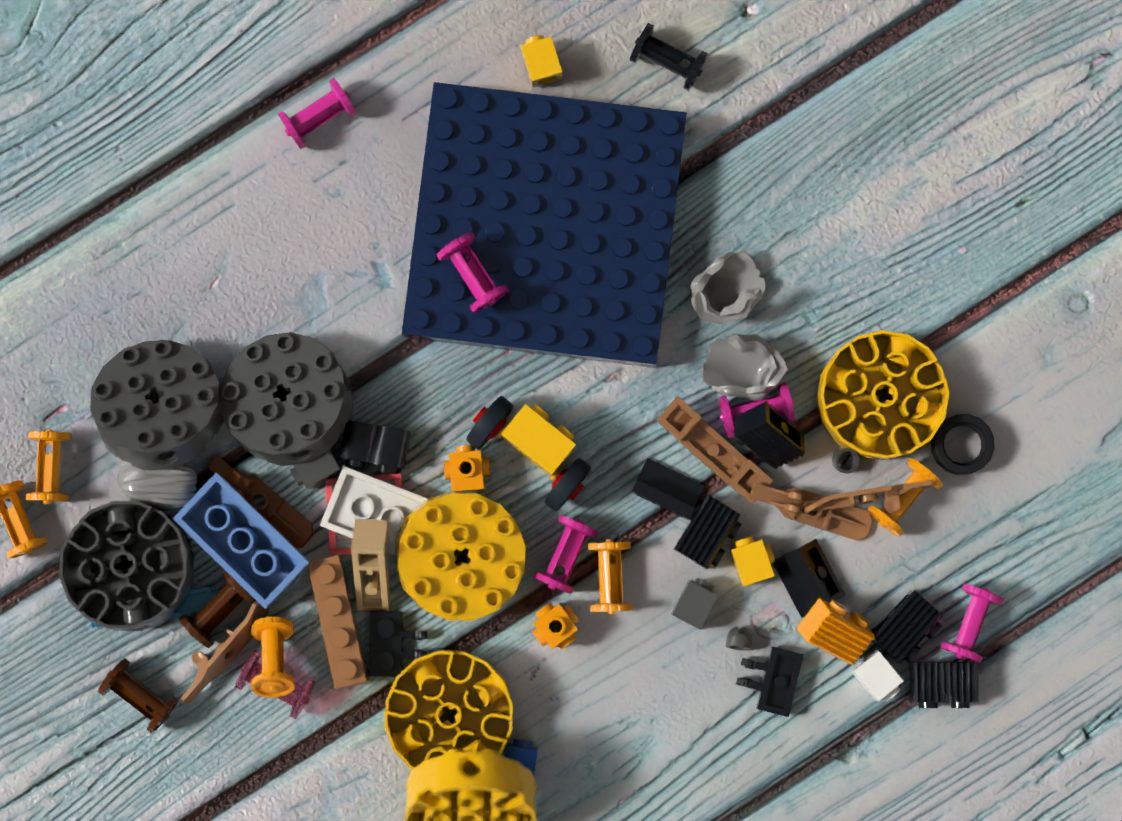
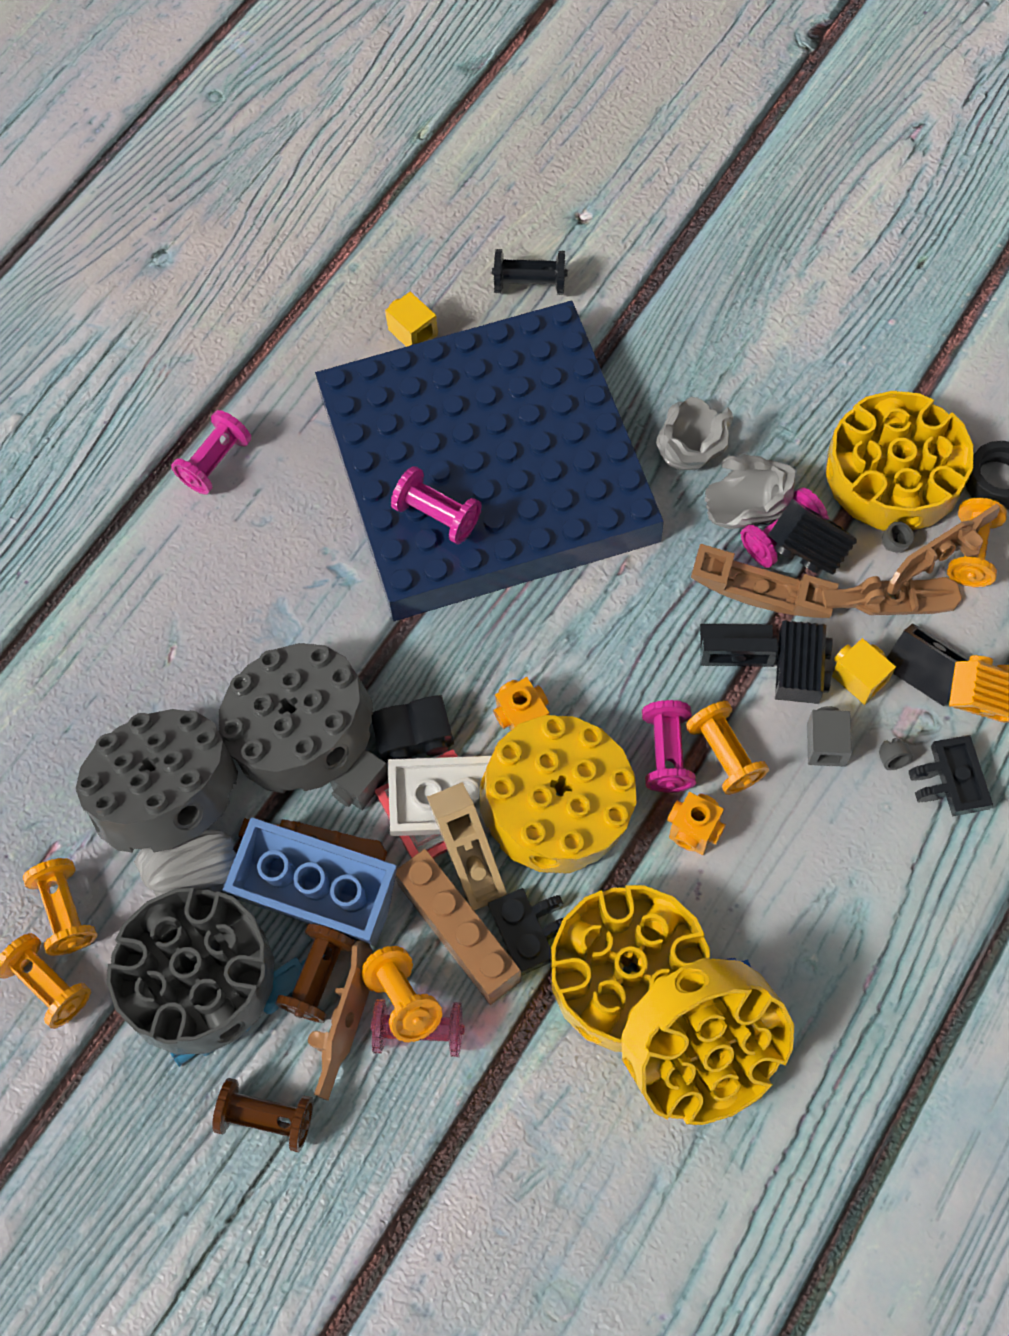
camera: 20 degrees left, 20 degrees down
brick [466,396,591,512] -> none

